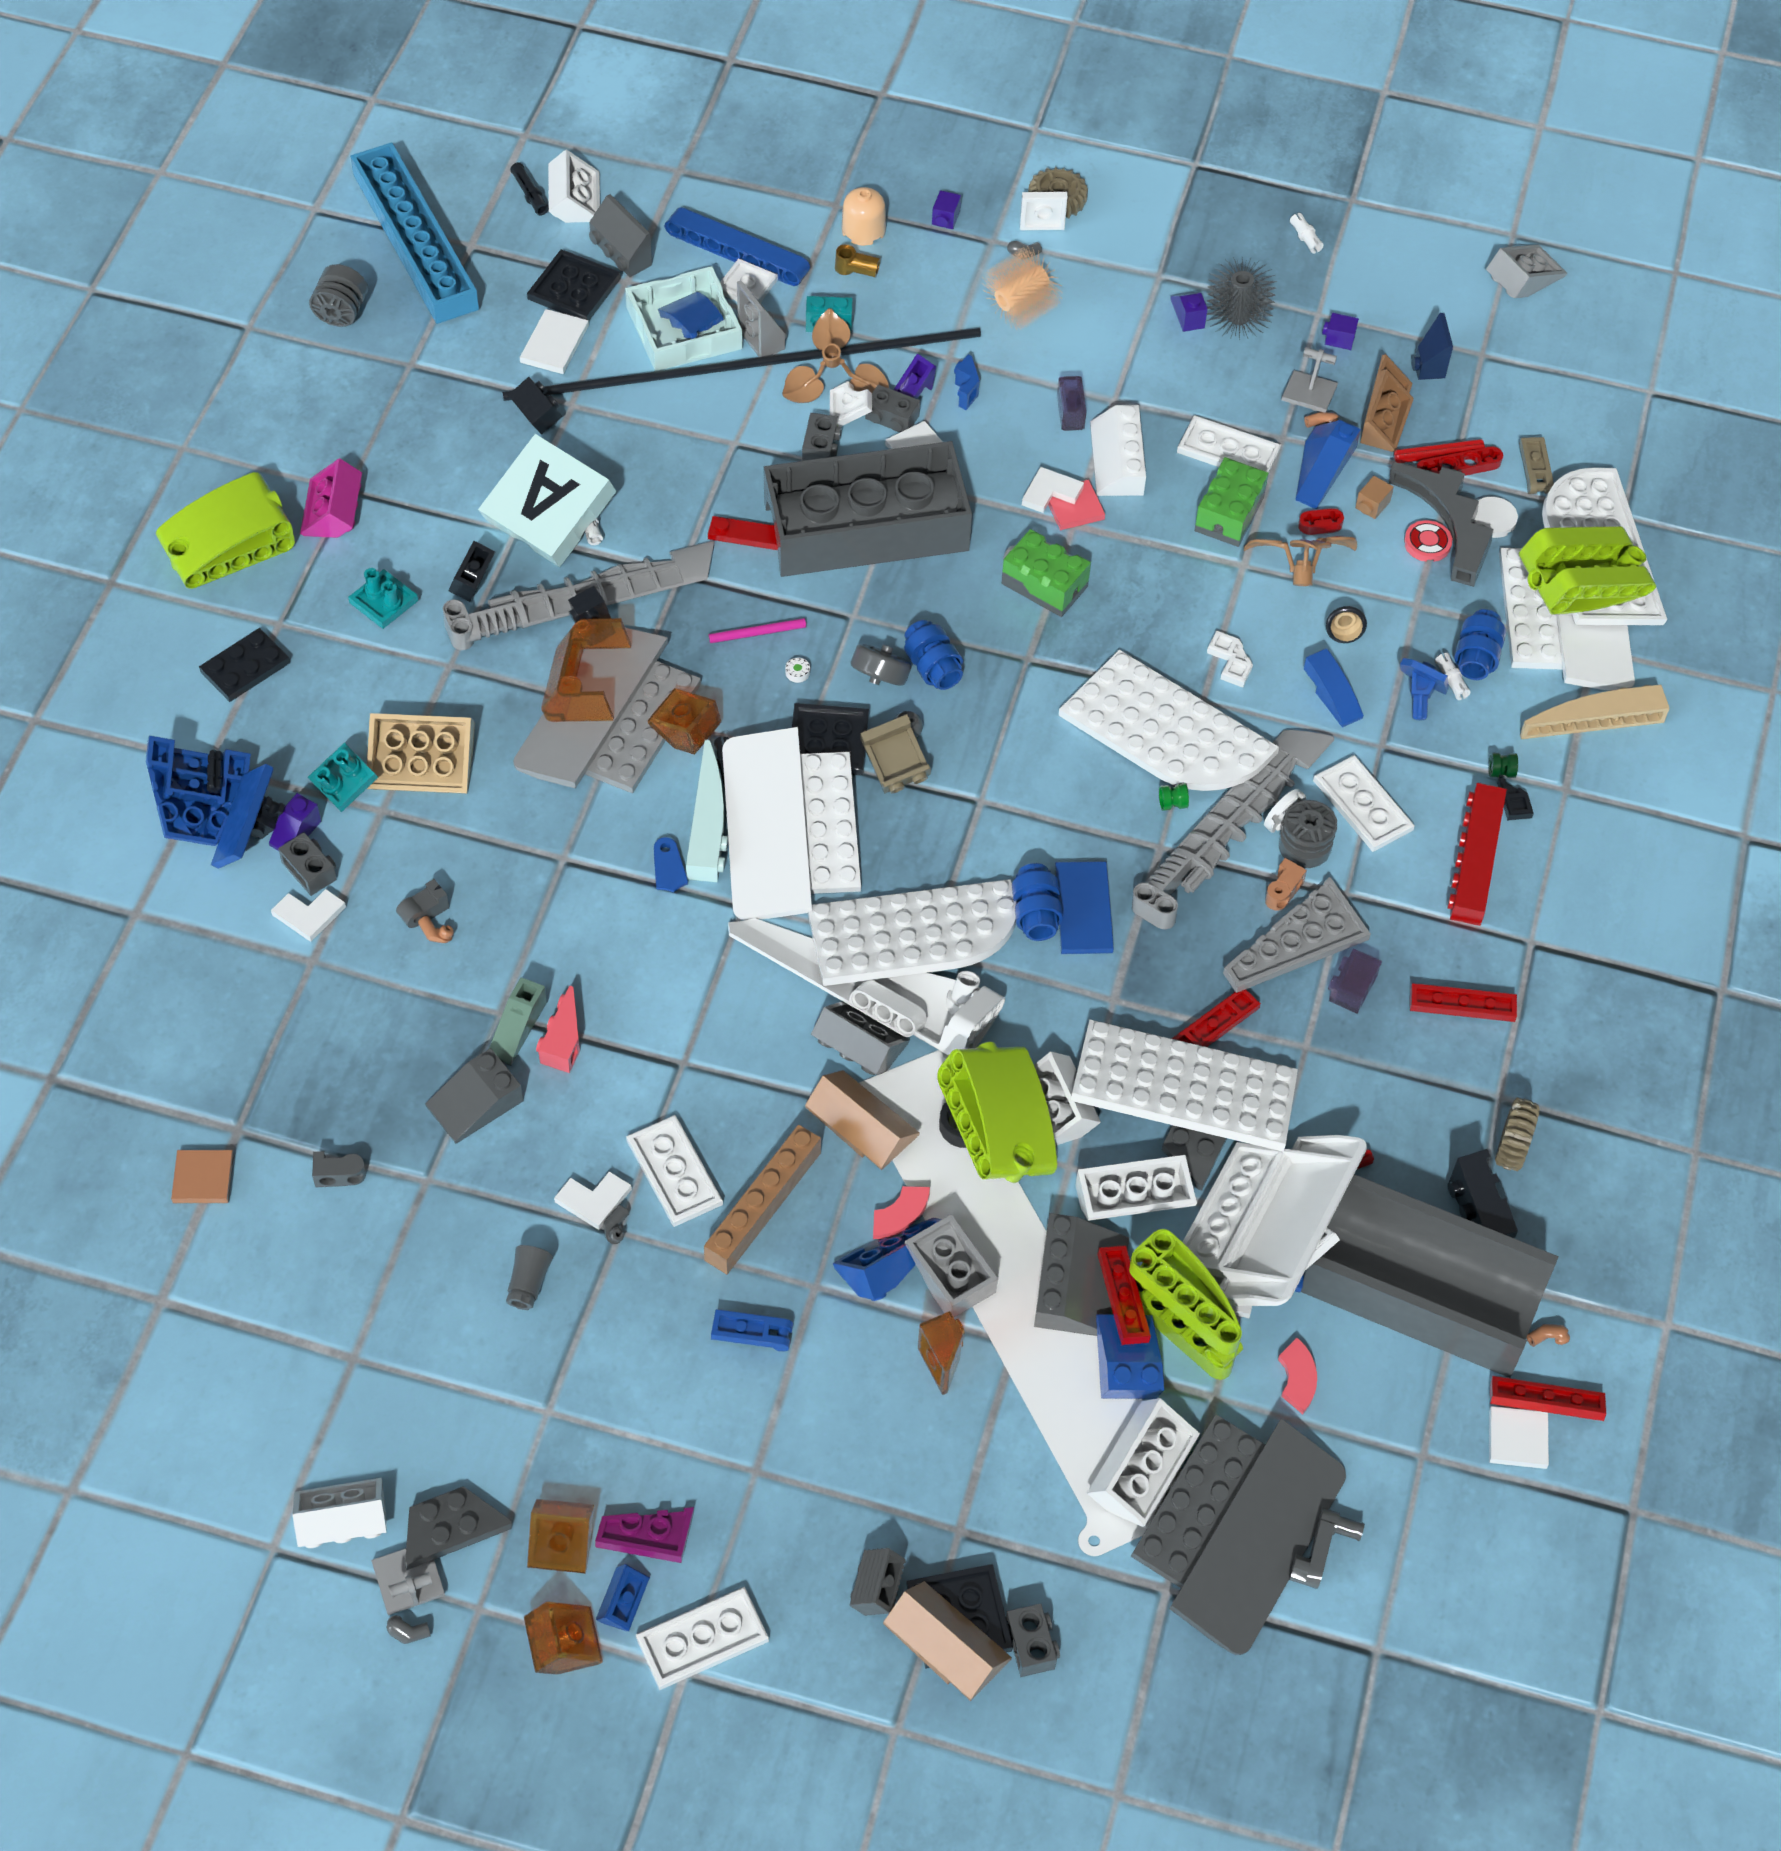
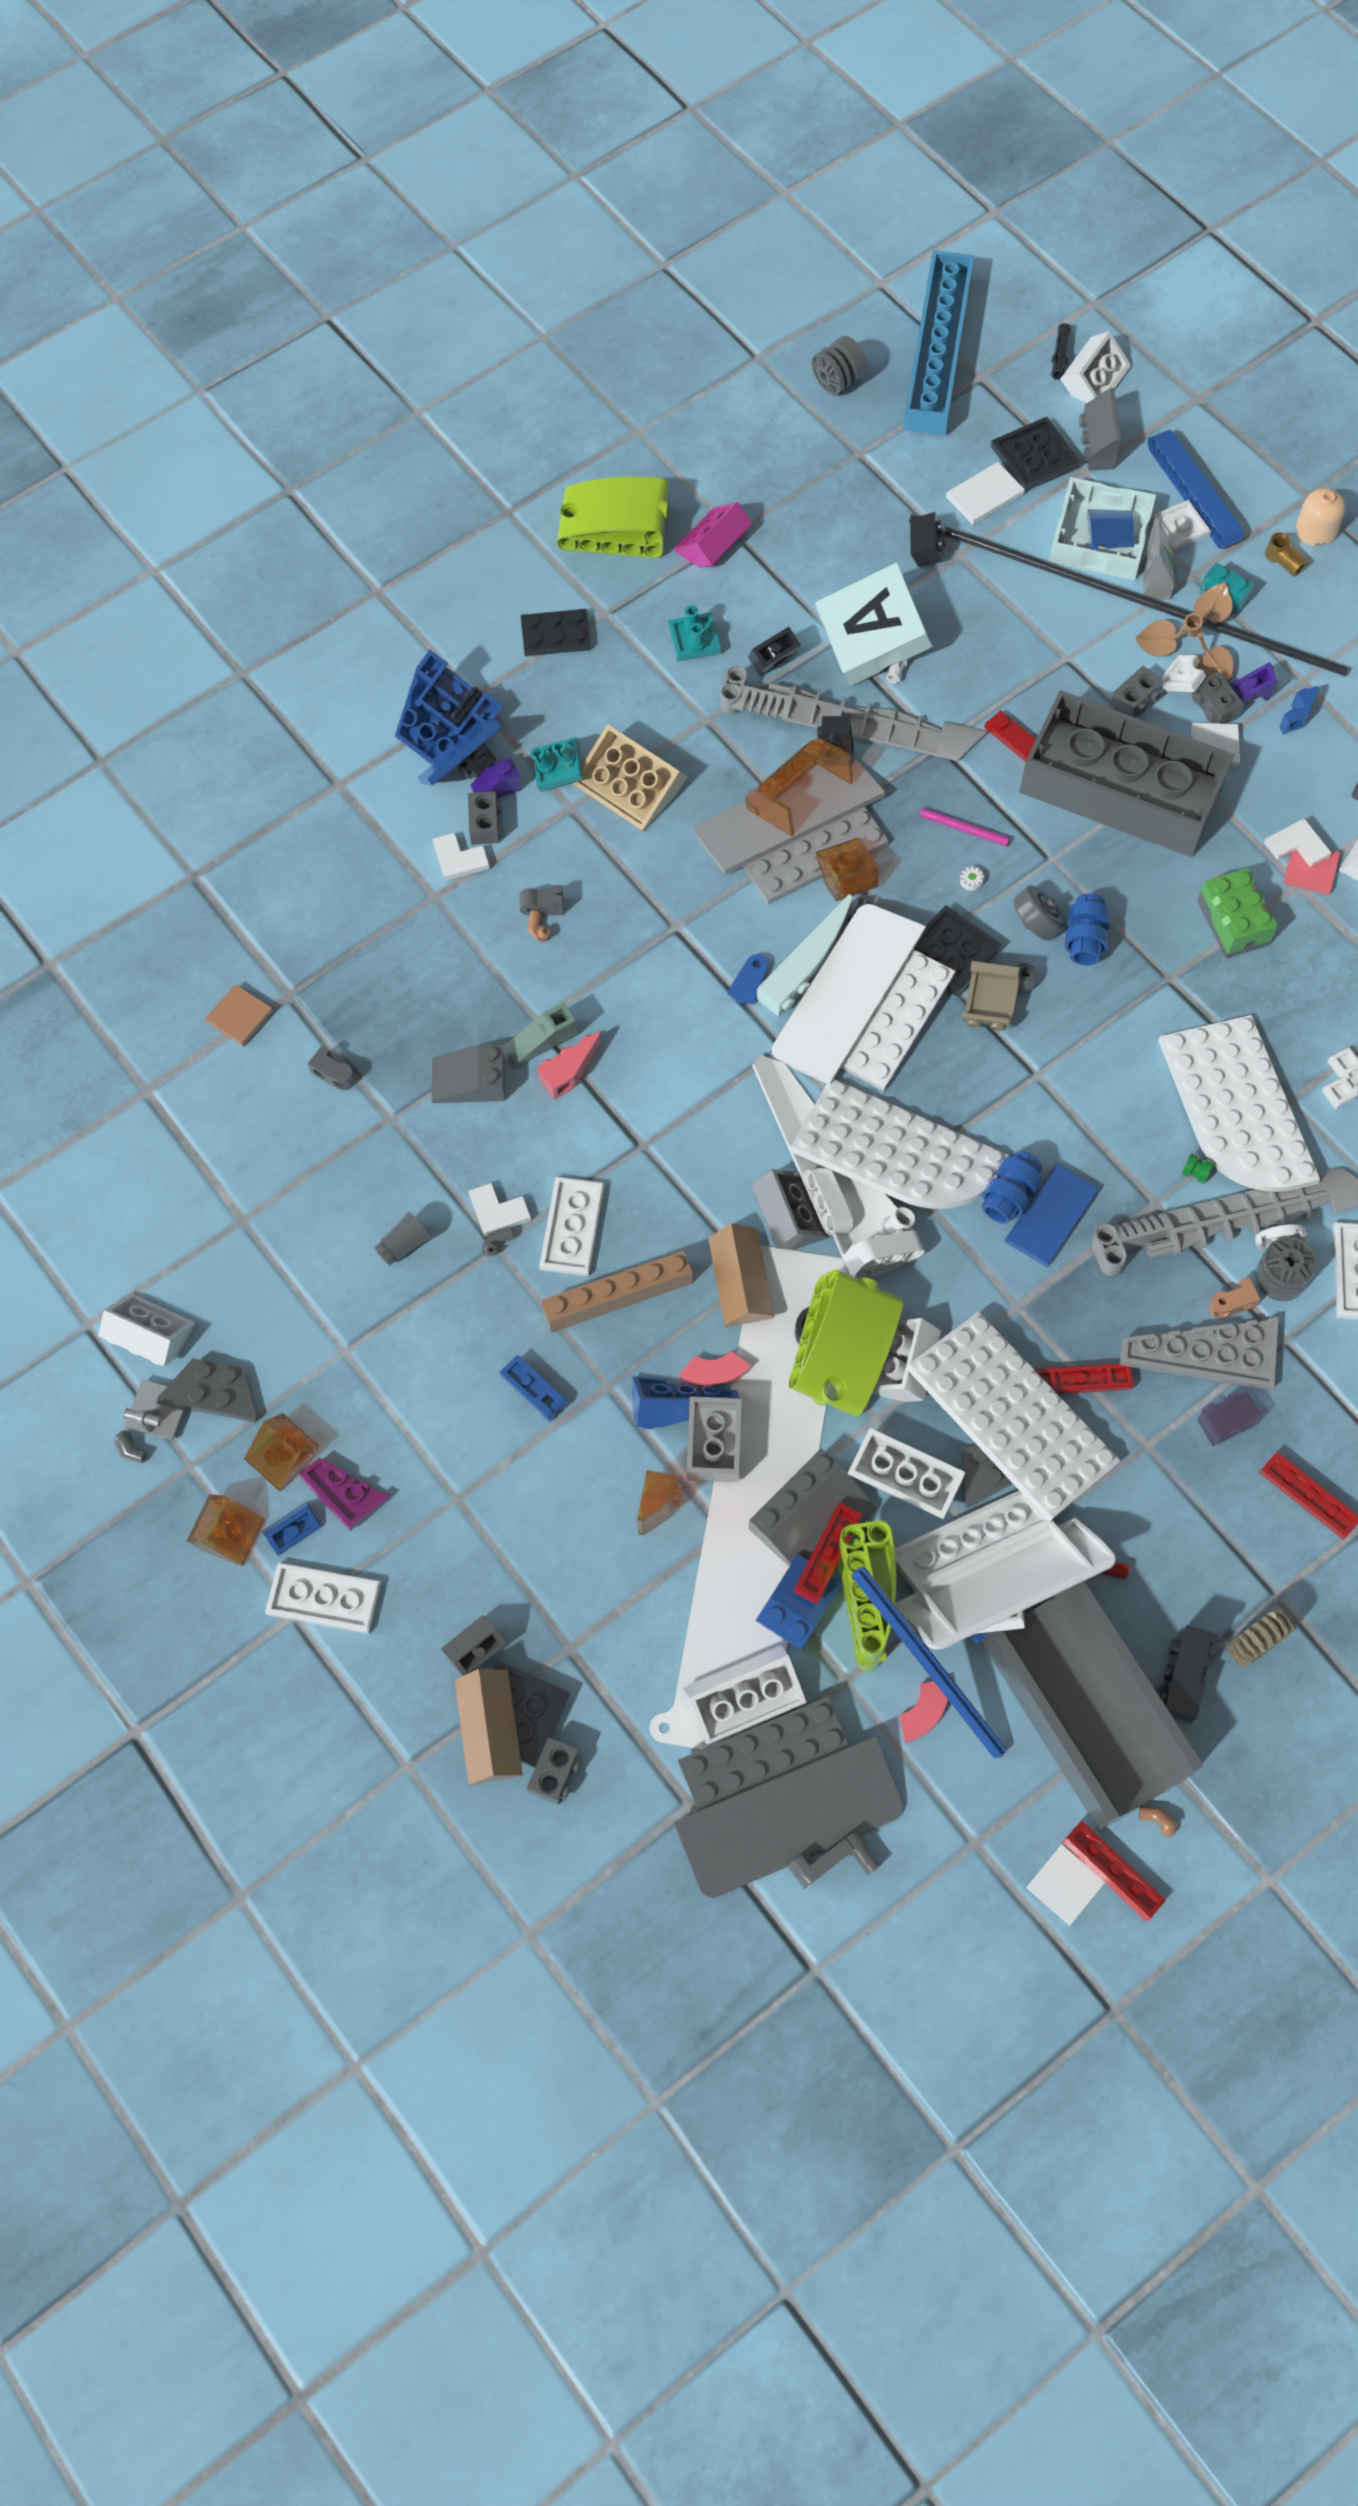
camera: 40 degrees right, 10 degrees up
none -> blue axle [852,1567,1007,1758]

